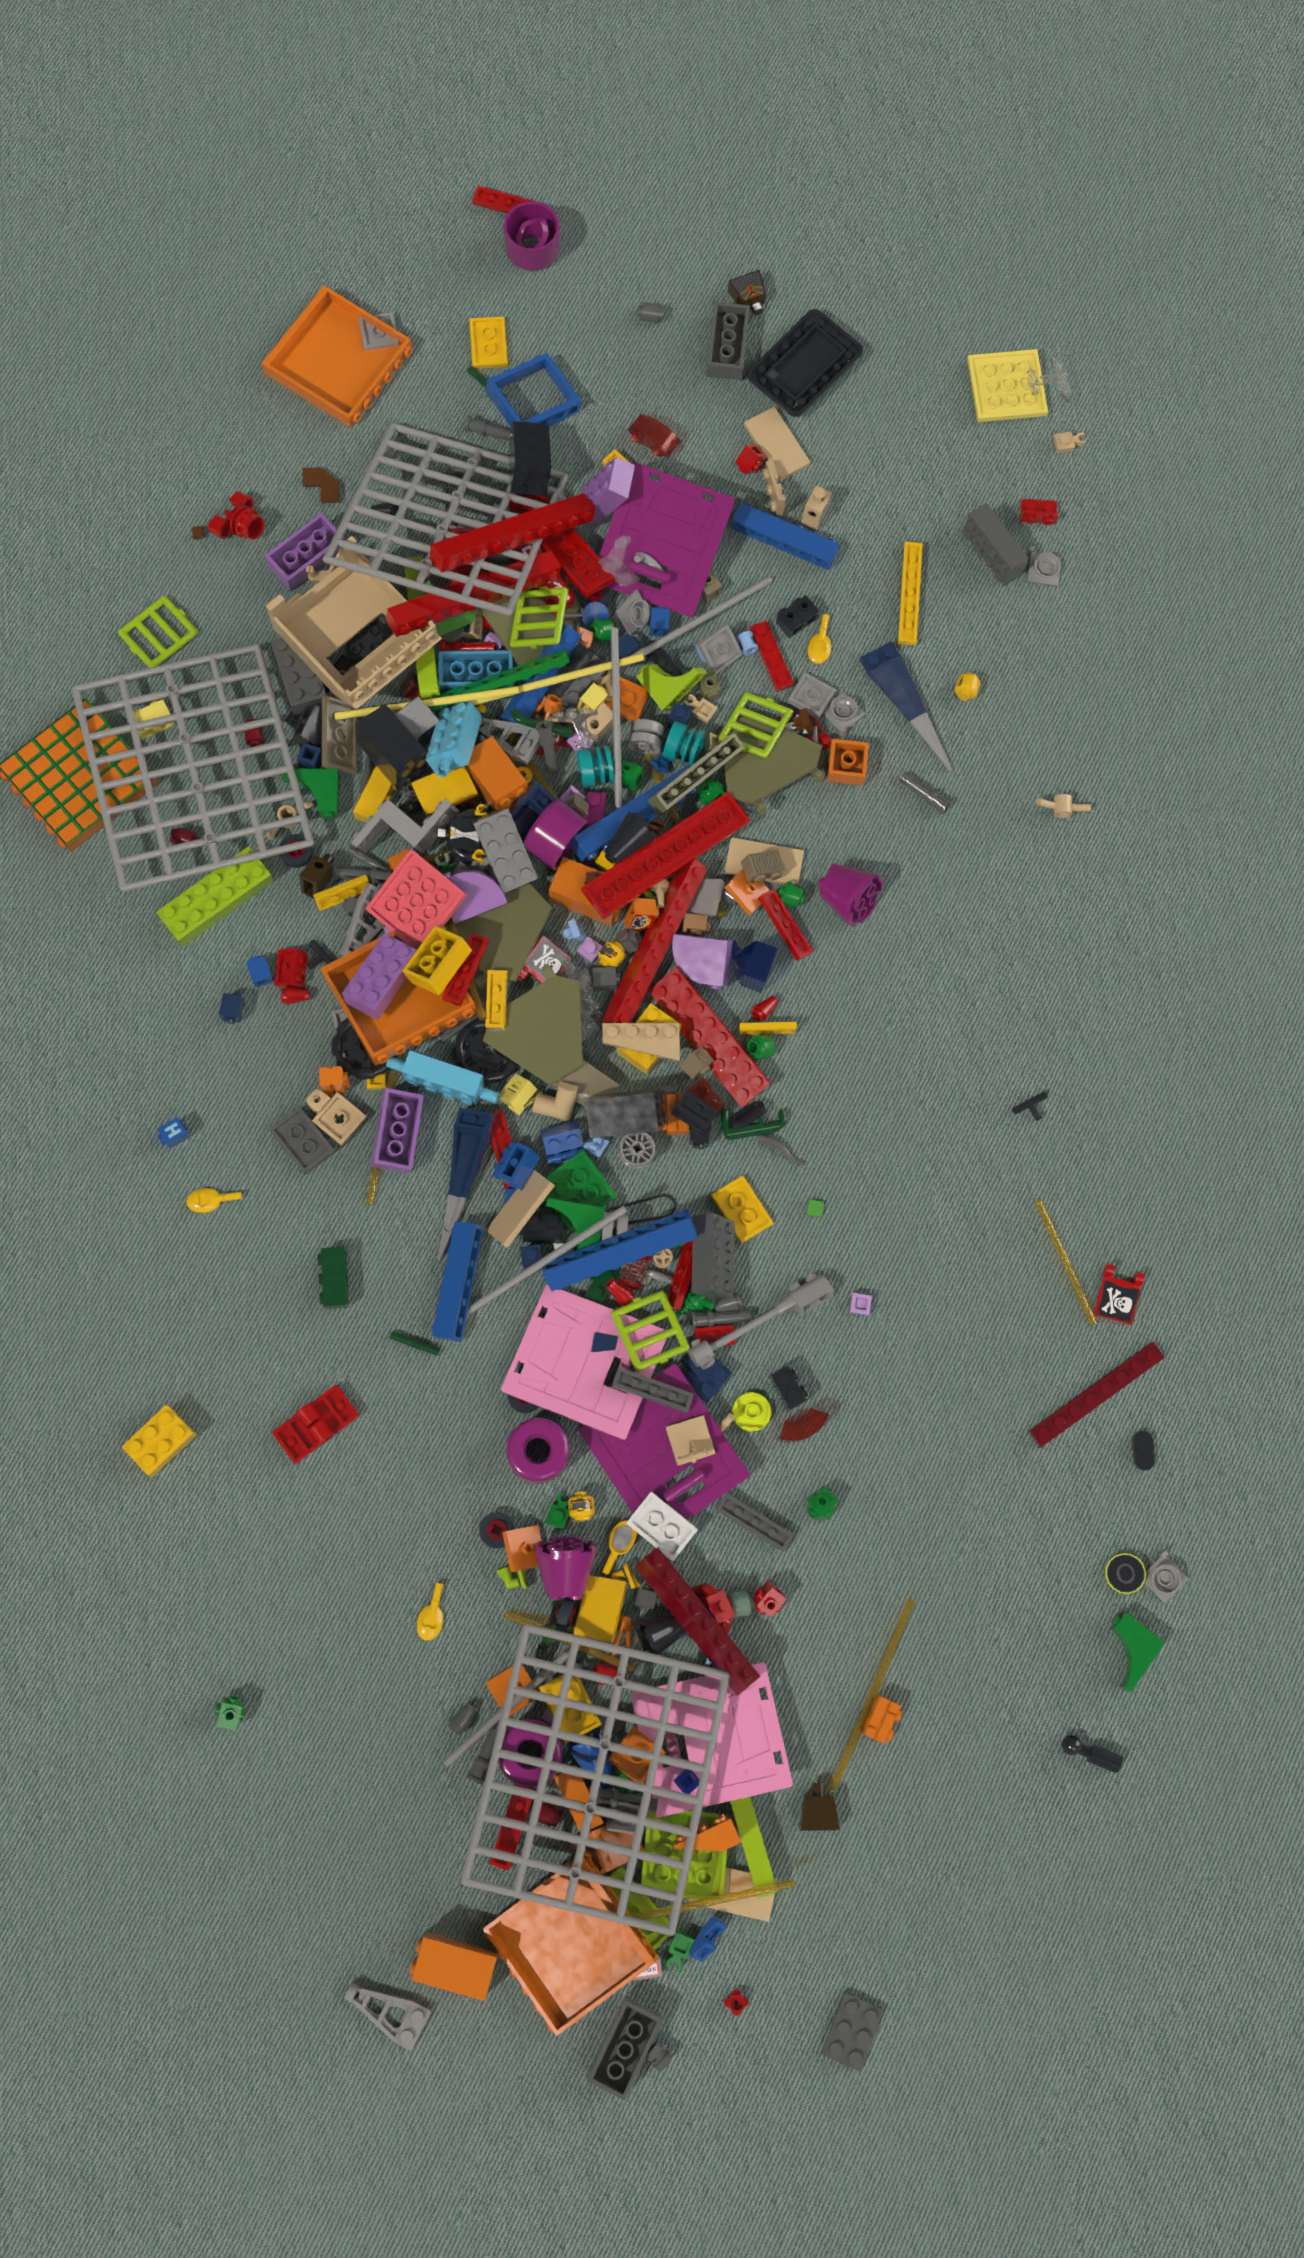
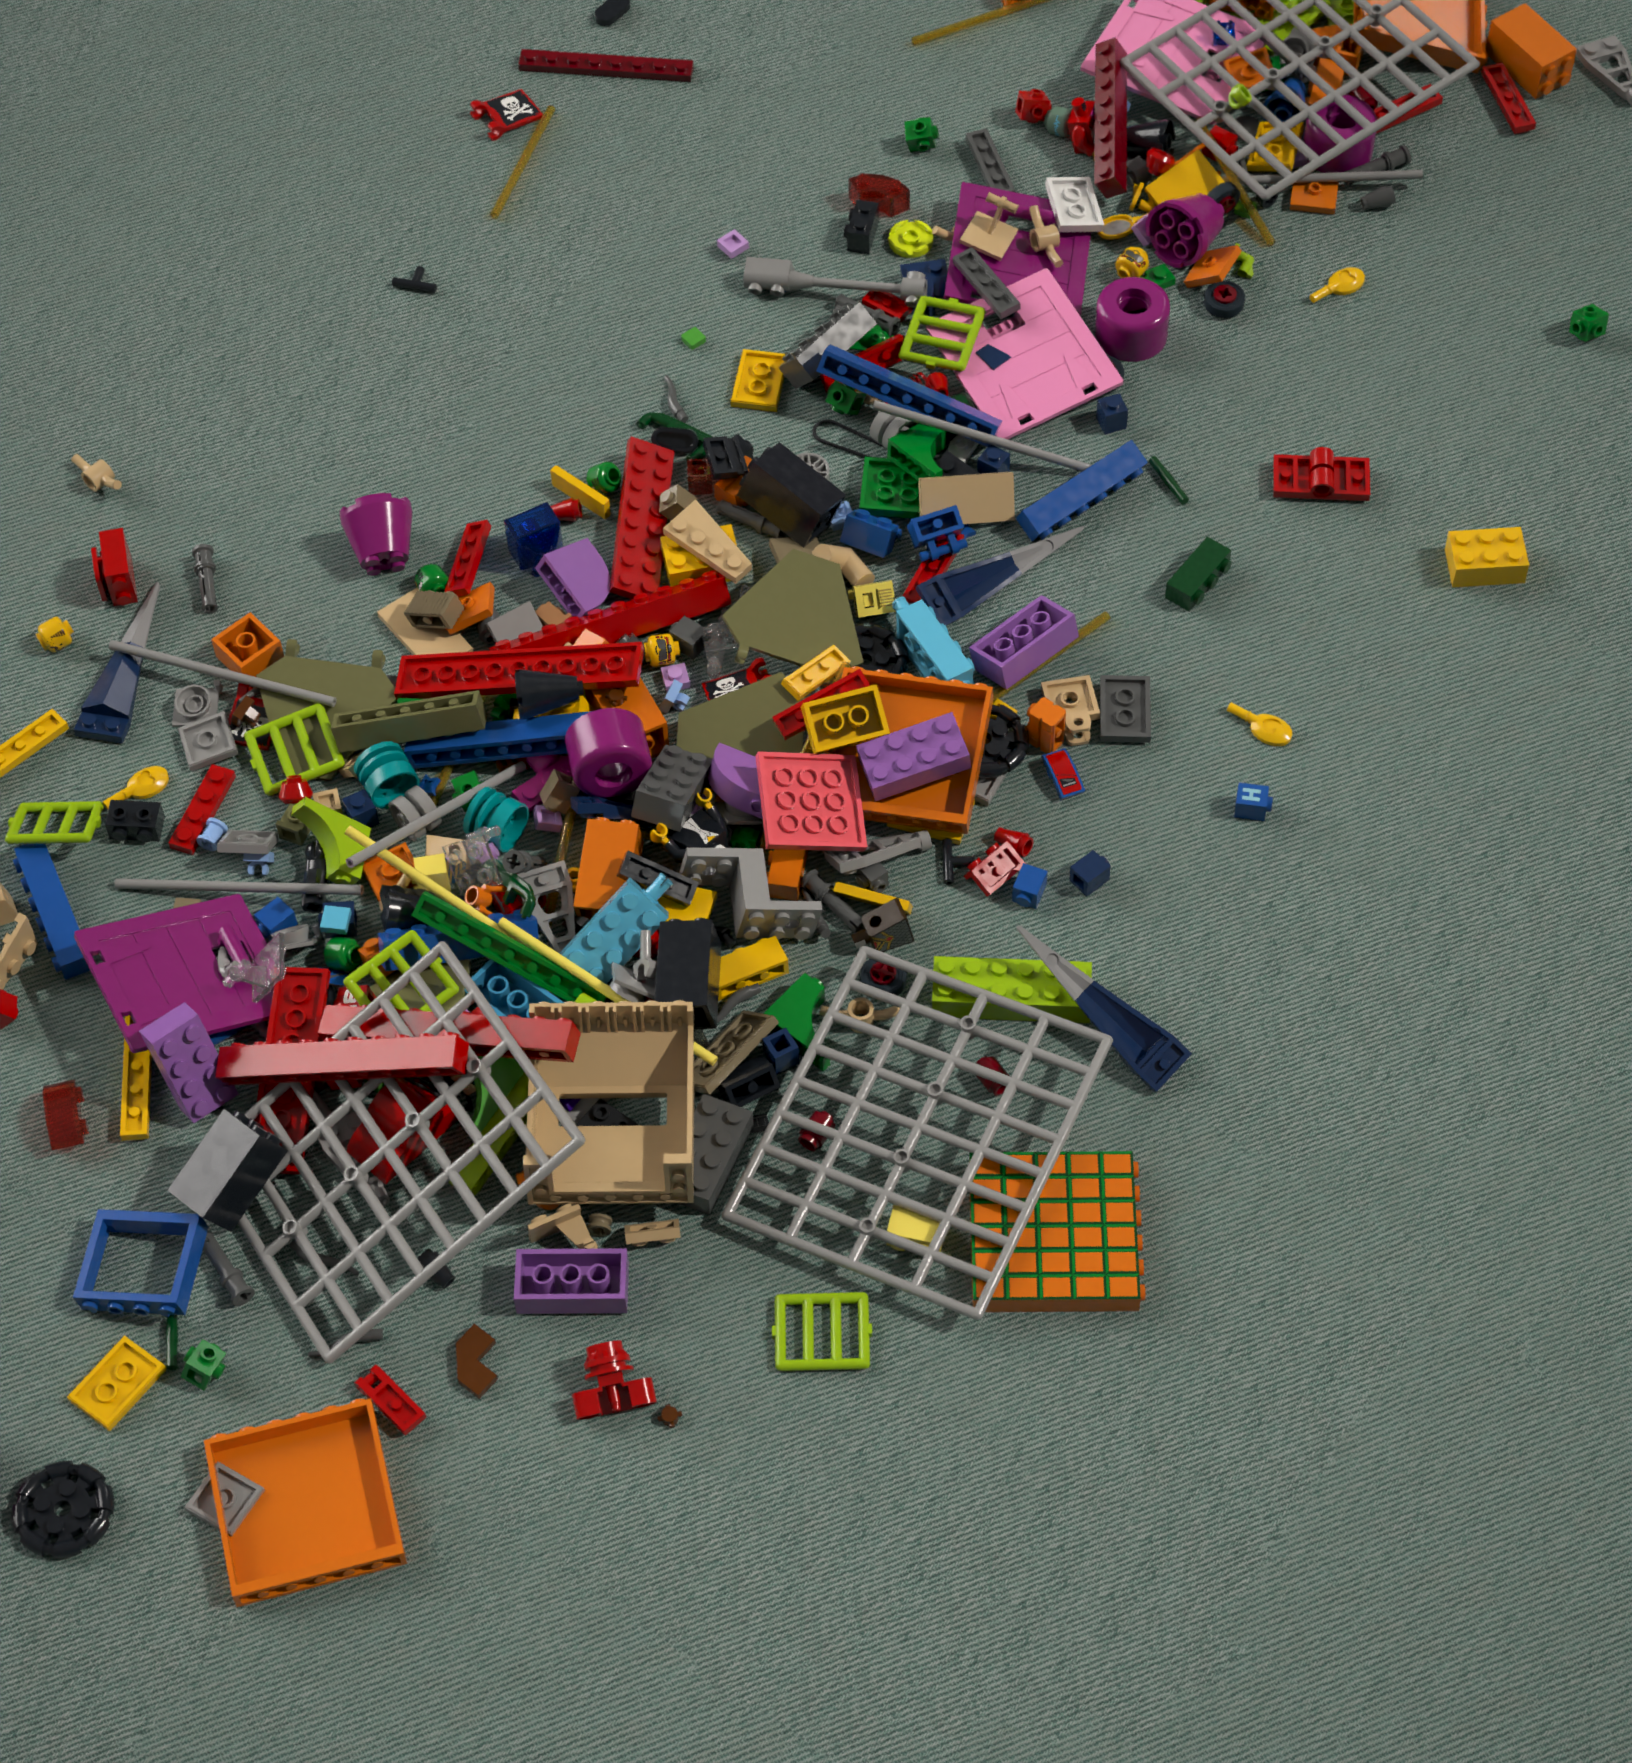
camera: 130 degrees left, 20 degrees down
none -> lime bar [5,801,104,844]
none -> black plate [11,1461,115,1559]
none -> red brick [91,528,138,606]
none -> light grey piece [109,640,337,707]
none -> green brick [180,1339,227,1391]
none -> red cone [279,775,313,804]
none -> medium azure tile [320,905,352,934]
none -> red plate [354,1364,427,1436]
none -> black plate [617,851,699,907]
none -> light grey bar [633,930,657,981]
none -> dark blue plate [1016,926,1192,1093]
none -> tan piece [1029,205,1063,268]
none -> slope [1041,748,1085,801]
none -> dark blue brick [1096,393,1128,435]
none -> lavender plate [1131,213,1151,246]
none -> red cone [1146,148,1175,177]
none -> lime tile [1228,83,1252,109]
none -> red plate [1481,62,1536,134]

